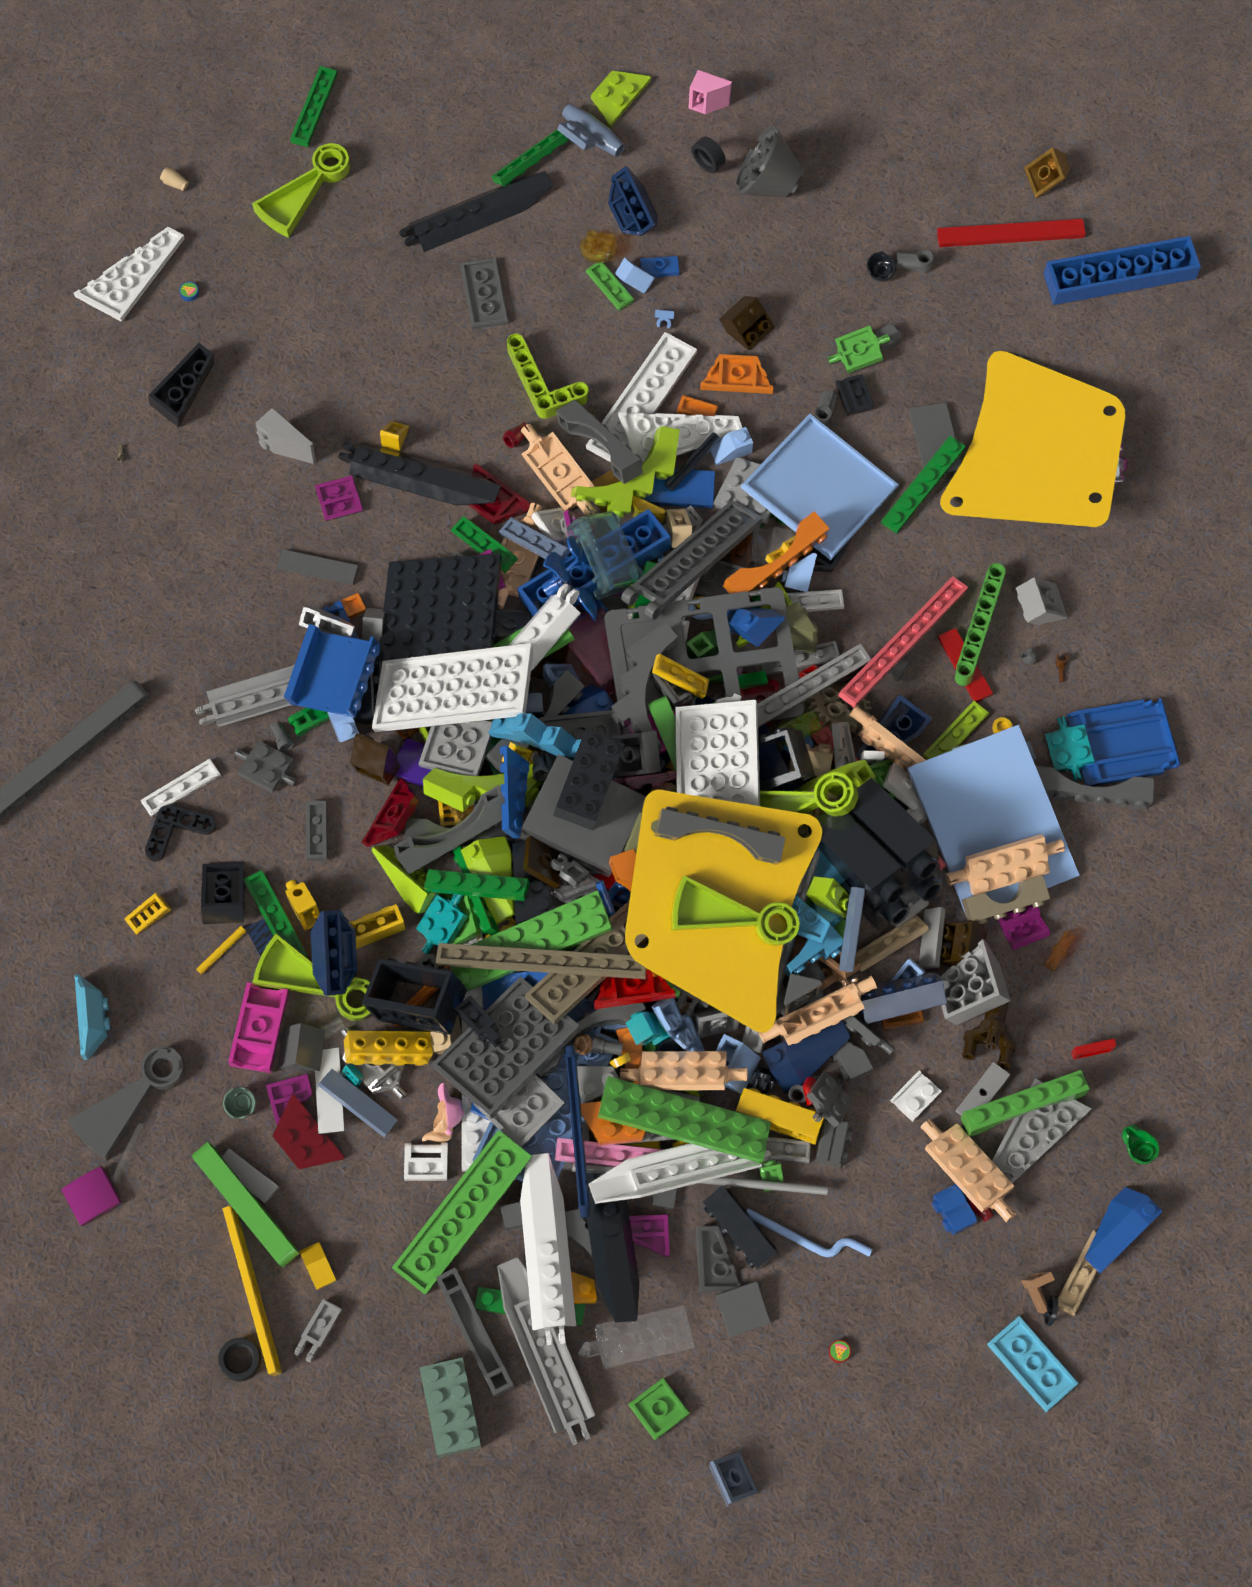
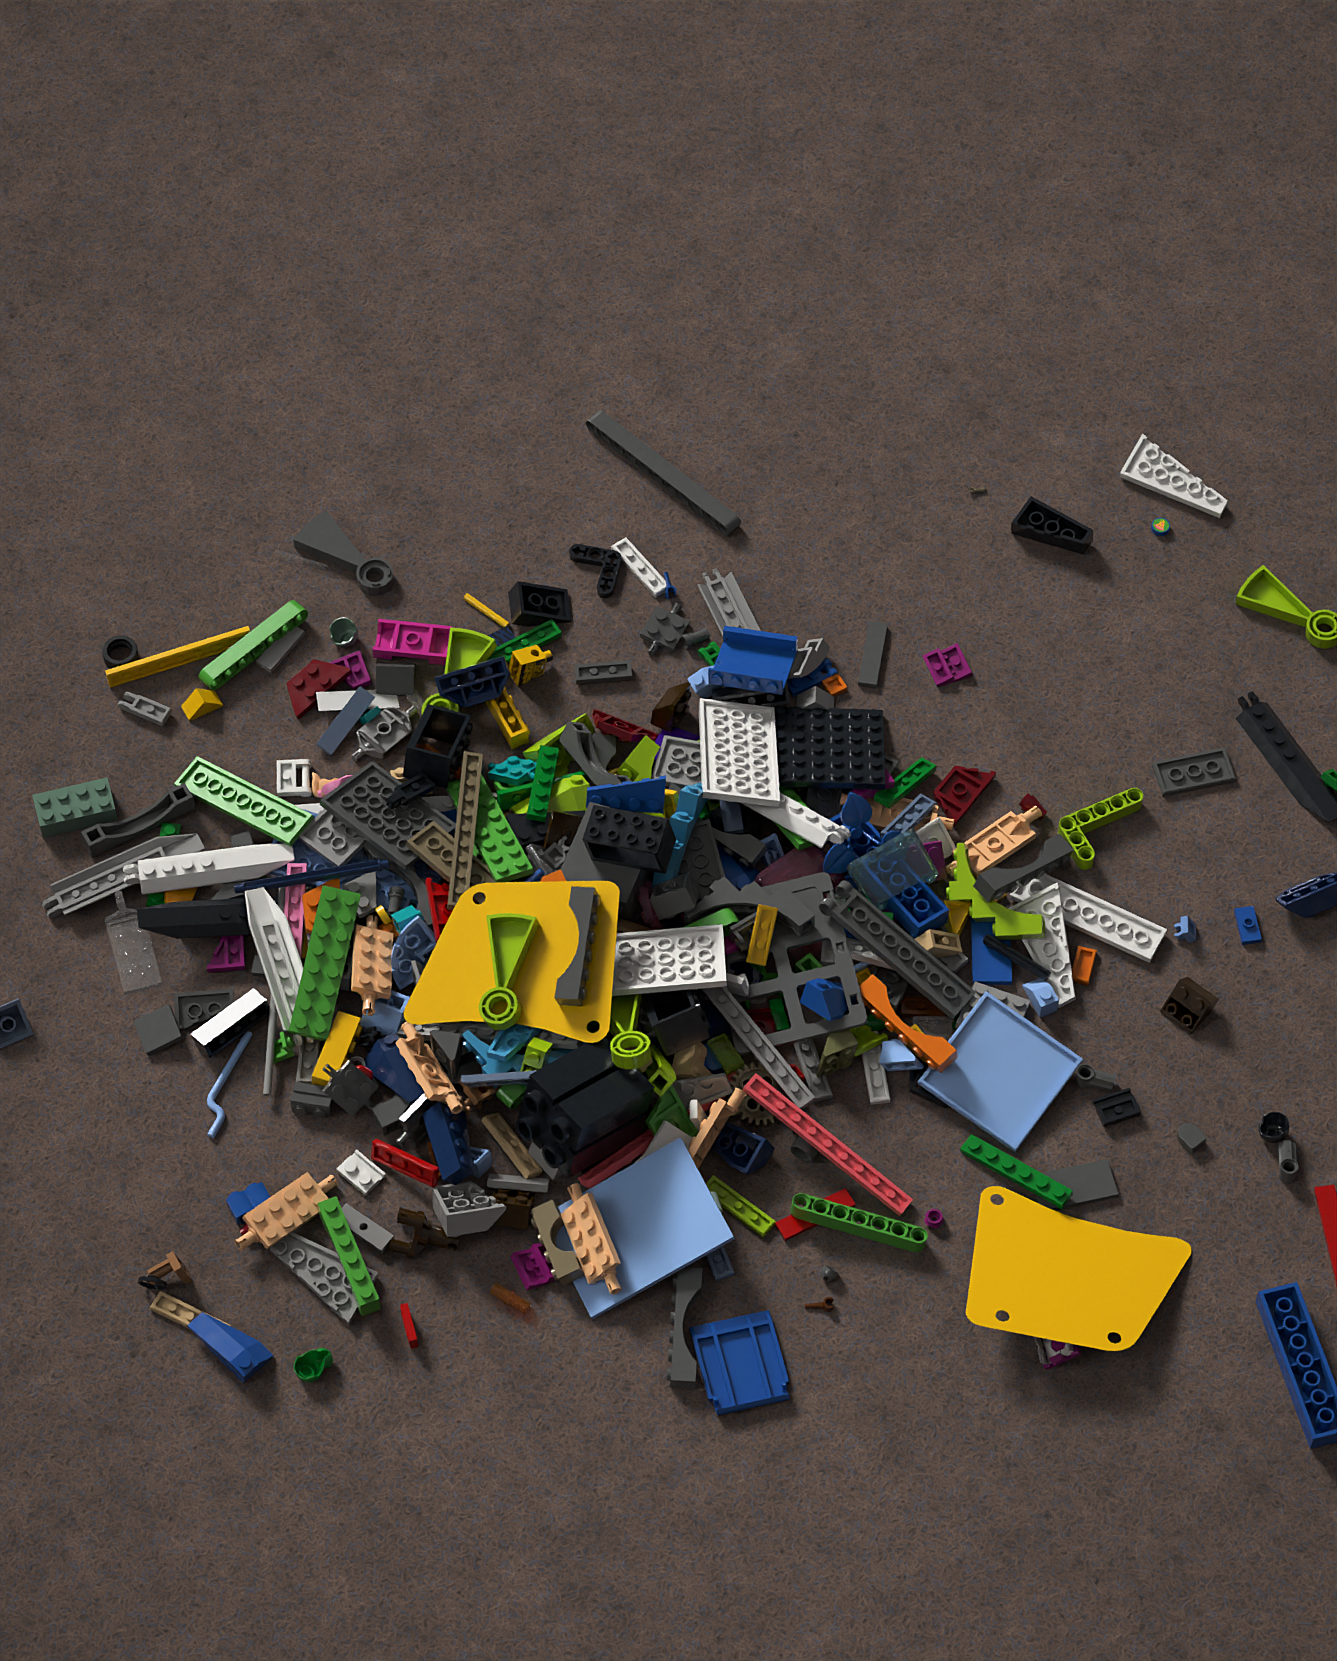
camera: 90 degrees right, 10 degrees down
magenta slope [61,1166,122,1226] -> none
medium azure wedge [74,974,111,1060] -> none
yellow slope [124,892,172,935] -> none
tan cone [160,167,189,191] -> none
light grey slope [255,408,316,464] -> none
black hinge [338,442,501,506] -> none
yellow brick [344,1031,433,1066] -> none
yellow slope [380,421,409,452] -> none
medium nougat plate [573,1034,593,1055] -> none
clear yellow tile [580,230,617,263] -> none
bright green tile [586,260,634,311] -> none
light blue slope [615,258,655,294] -> none
bright green plate [628,1378,690,1441] -> none
orange wing [700,354,773,394] -> none
bright green plate [827,325,890,374] -> none
tile [828,1340,851,1363] -> none
medium azure tile [987,1316,1078,1412] -> none
yellow tile [992,717,1013,734] -> none
light grey slope [1016,577,1068,625] -> none
teal plate [1045,716,1094,782] -> none
none -> red tile [371,1139,439,1188]
none -> blue hand [664,572,677,599]
none -> magenta plate [924,1209,944,1228]

